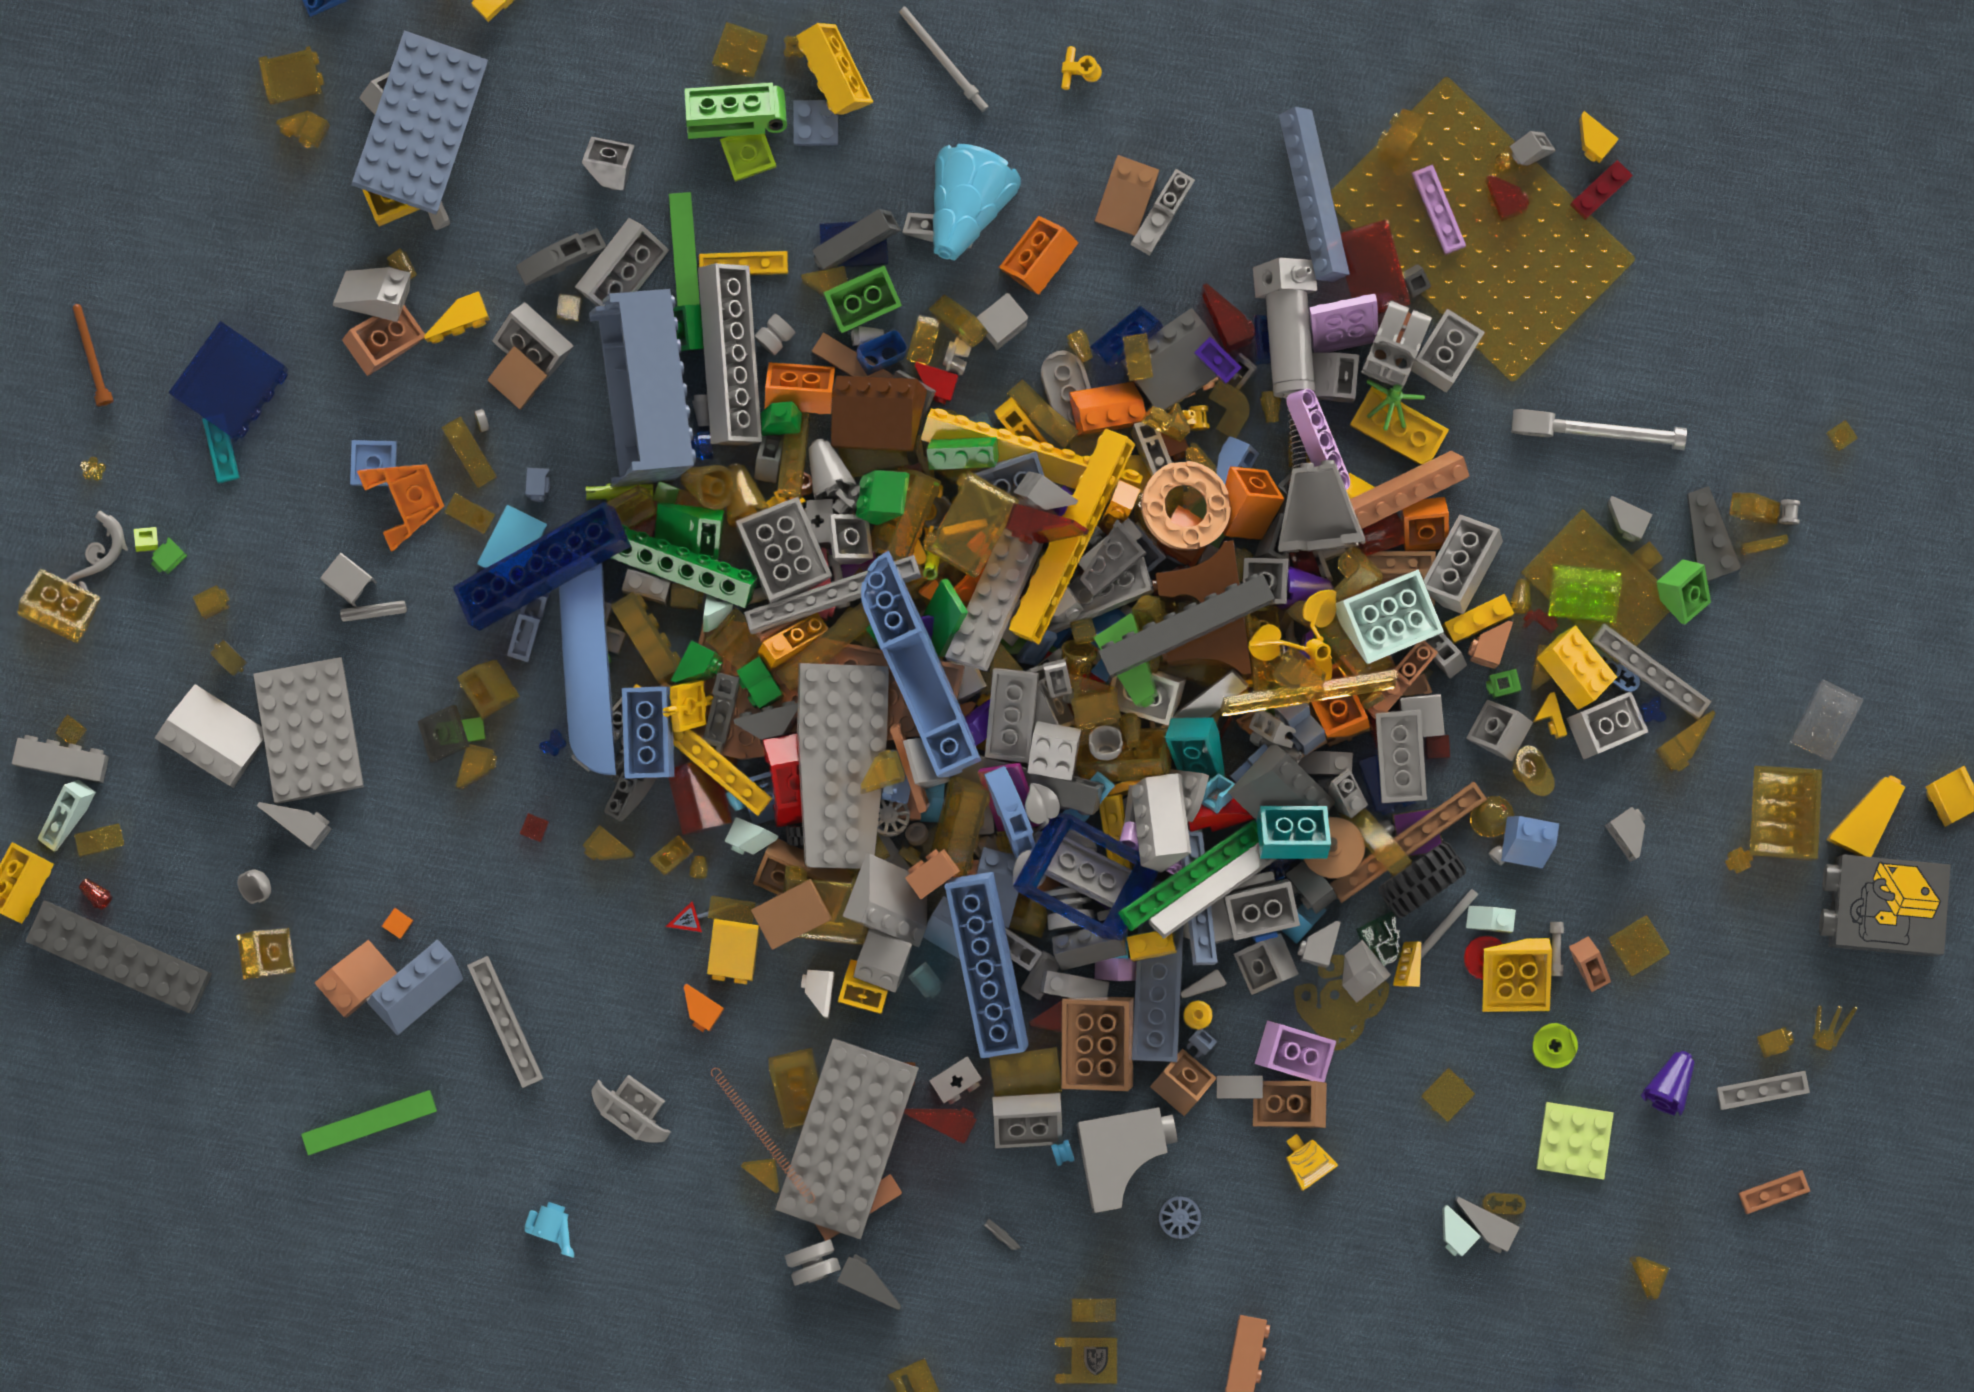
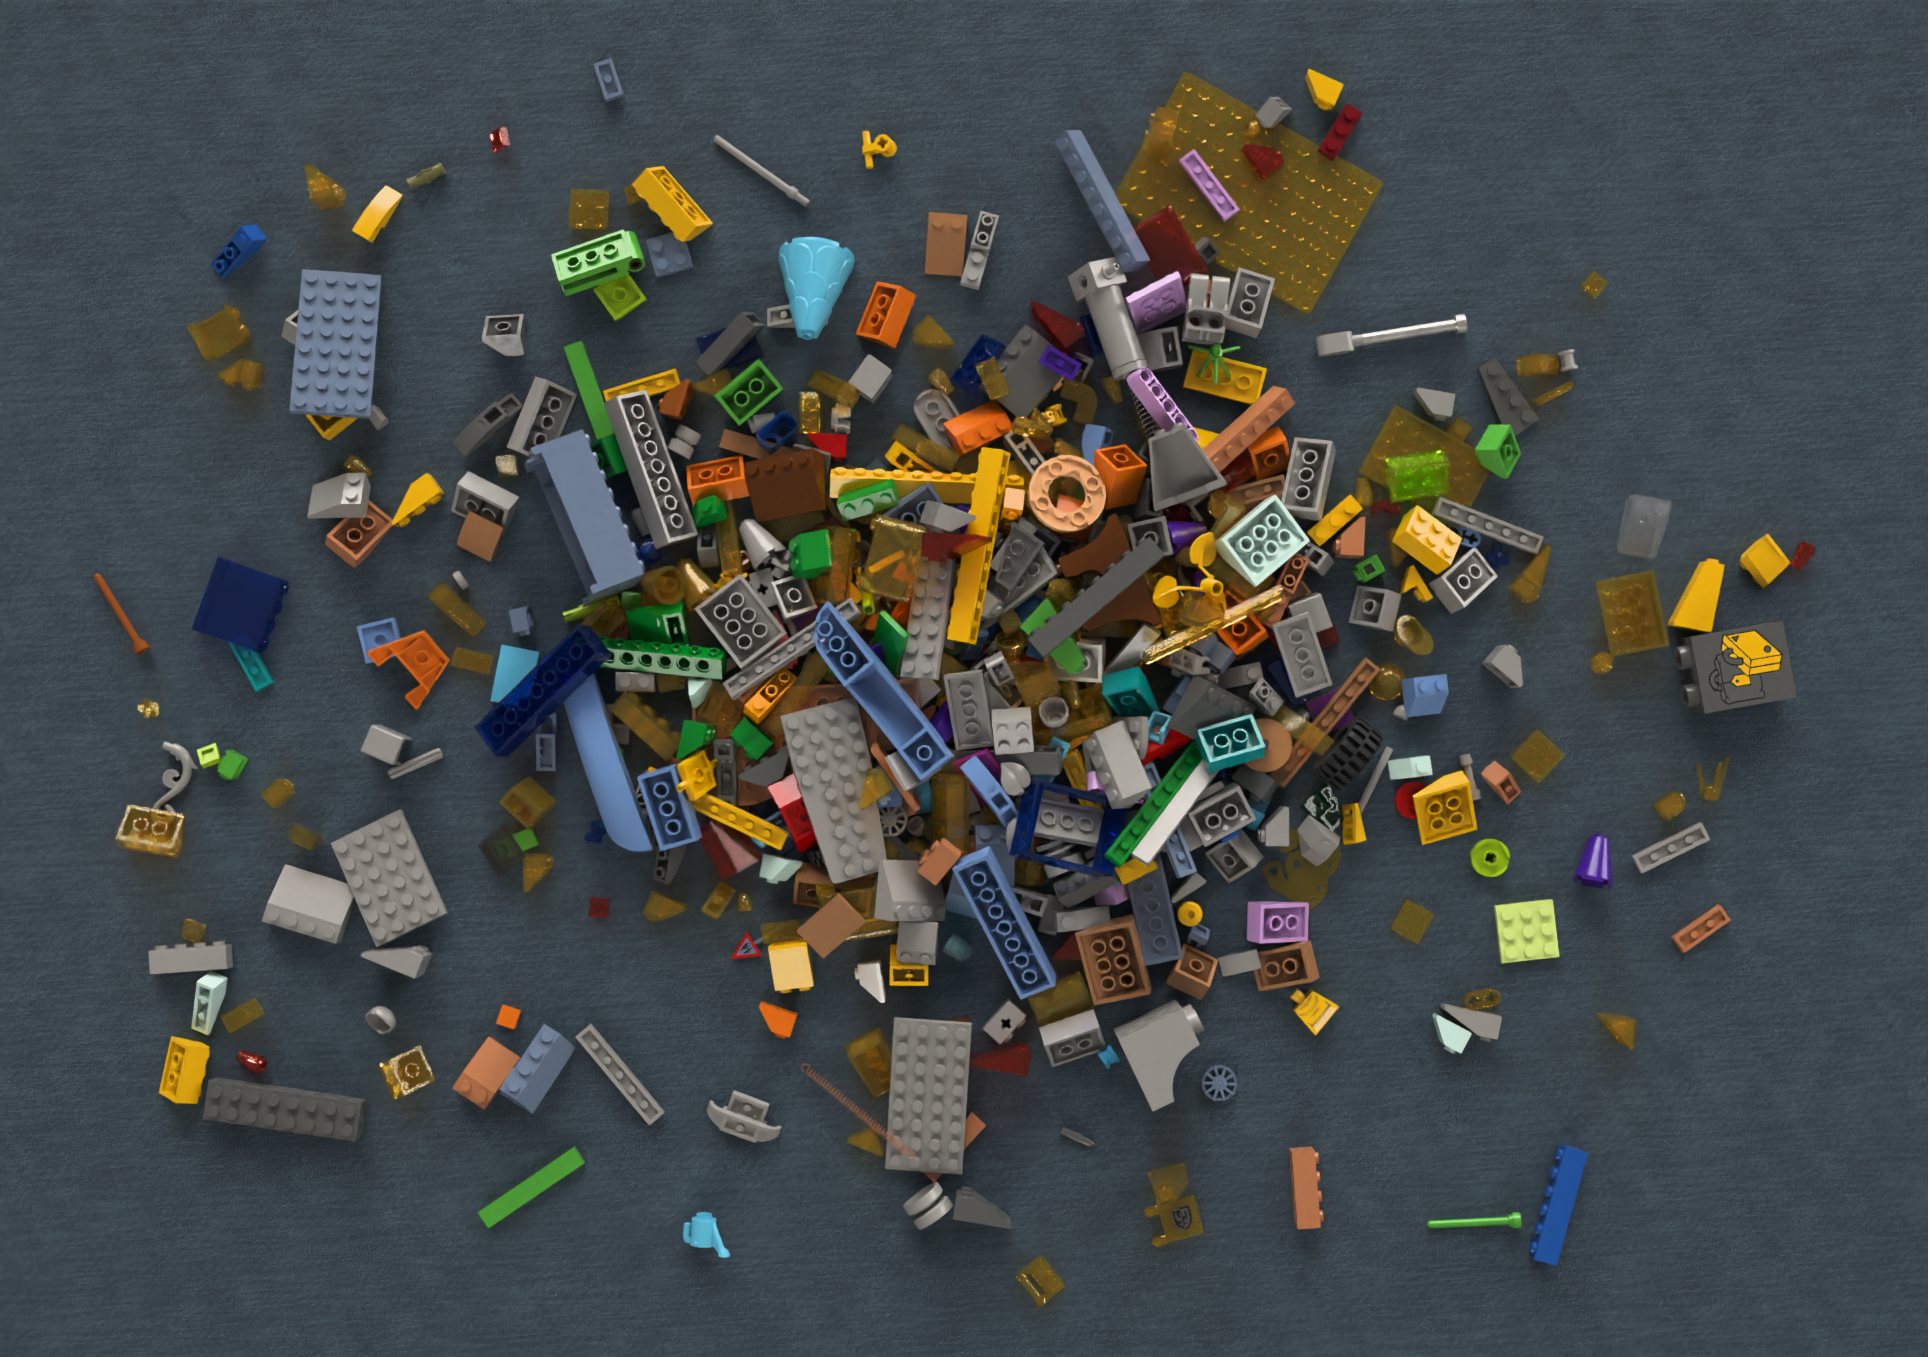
camera: 10 degrees left, 5 degrees up
none -> dark orange slope [658,379,695,422]
none -> clear yellow slope [912,315,955,348]

